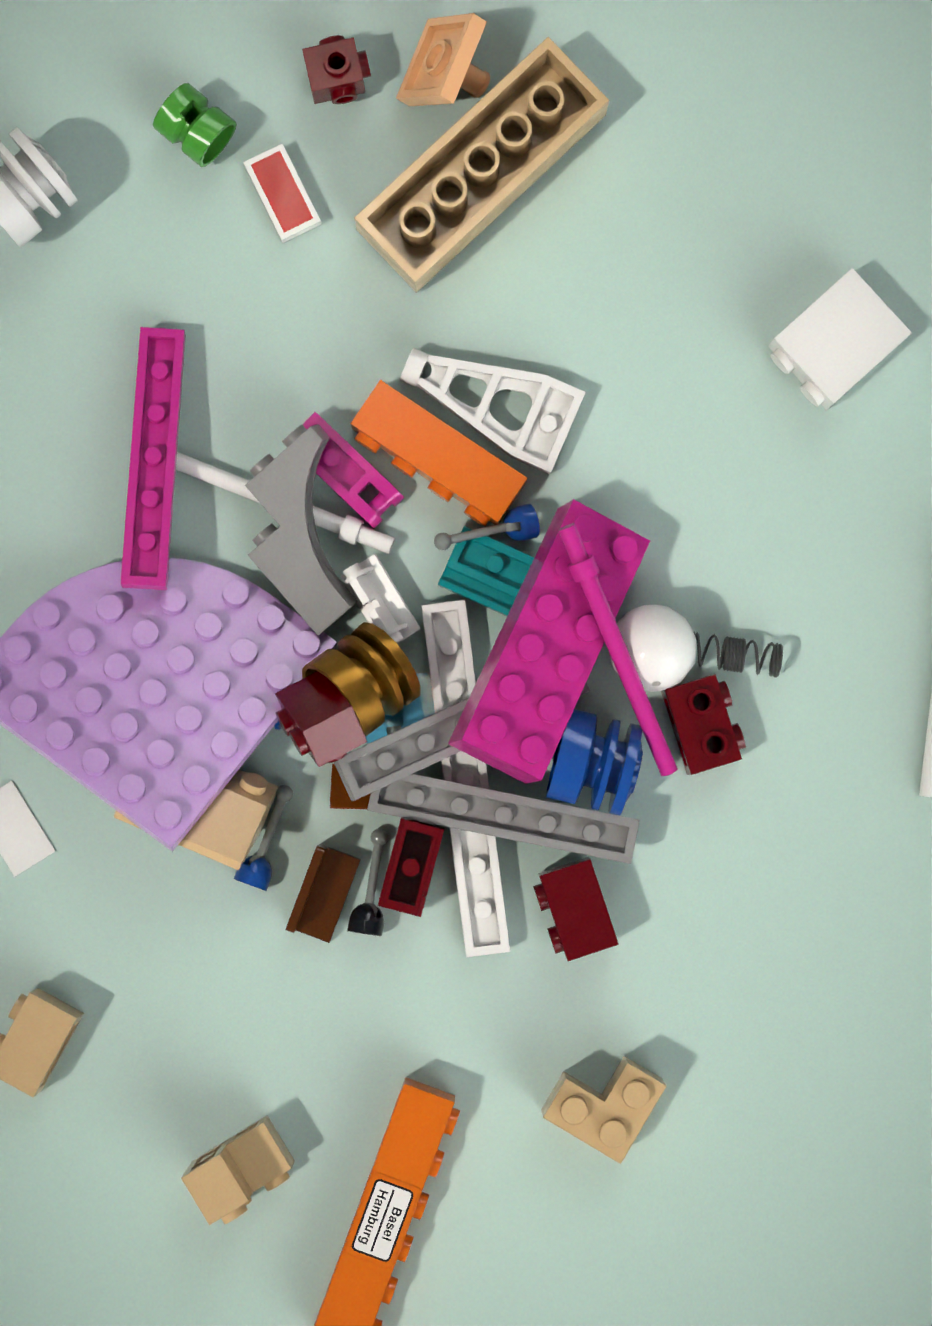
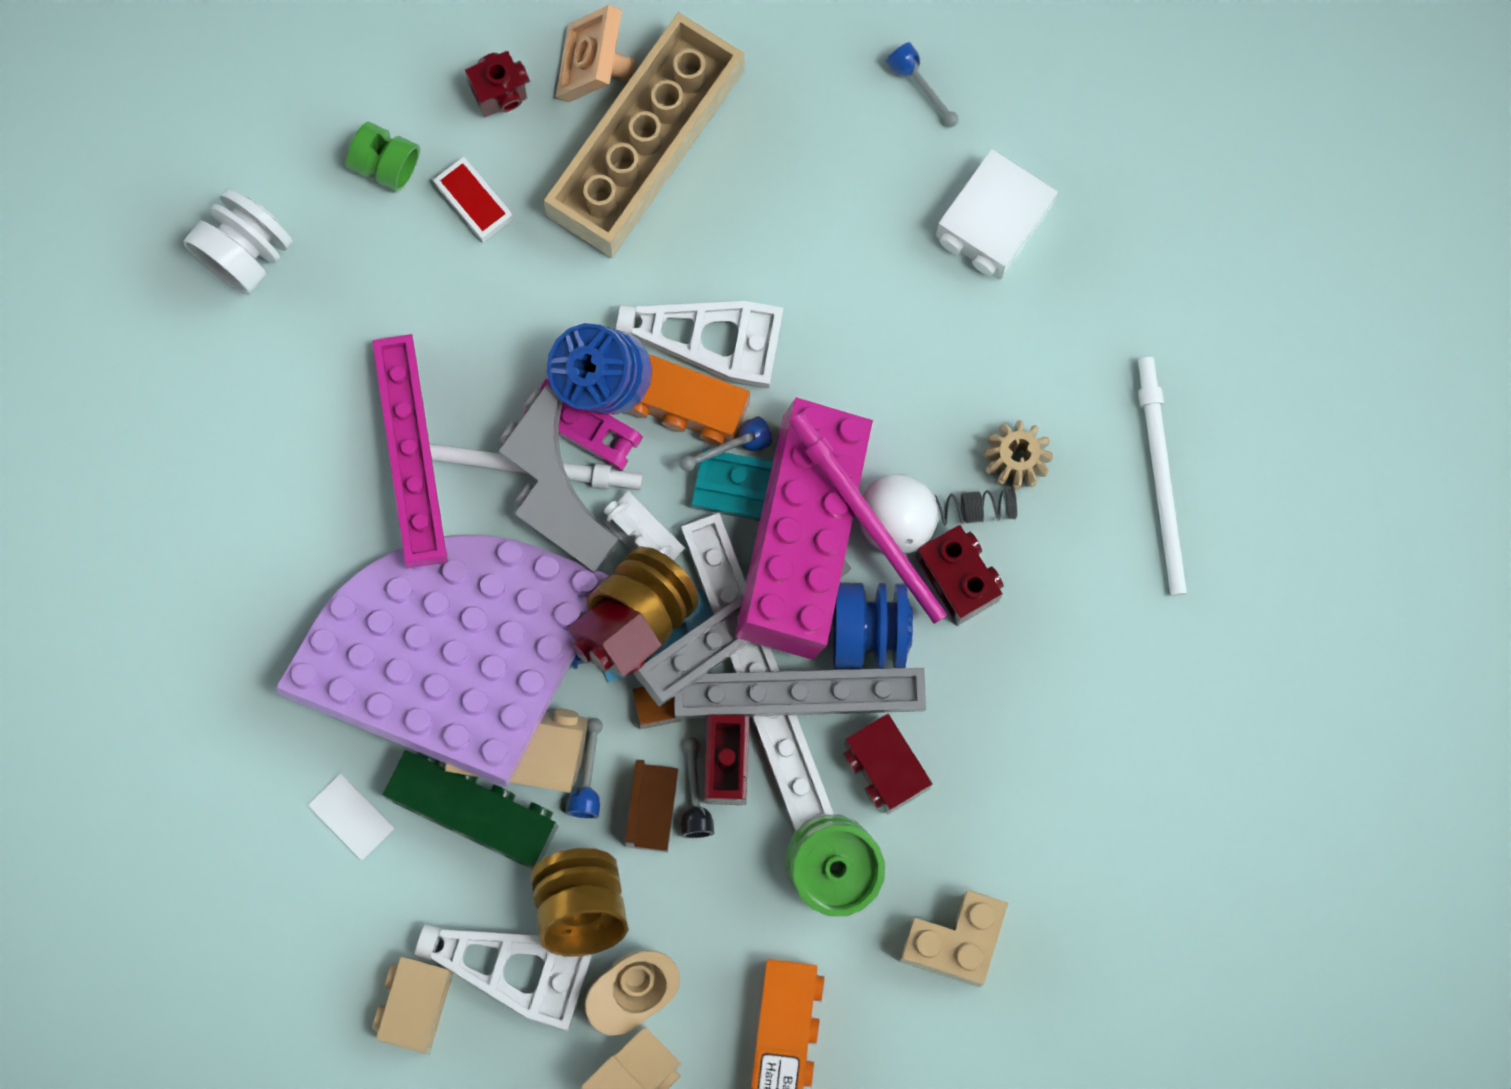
camera: 15 degrees left, 10 degrees down
none -> dark green brick [382,750,559,870]
none -> white plate [415,923,593,1031]
none -> pearl gold wheel [530,848,629,957]
none -> blue wheel [547,323,652,415]
none -> tan piece [585,950,680,1036]
none -> bright green wheel [786,815,885,916]
none -> hinge [885,42,958,127]
none -> tan gear [983,420,1053,491]

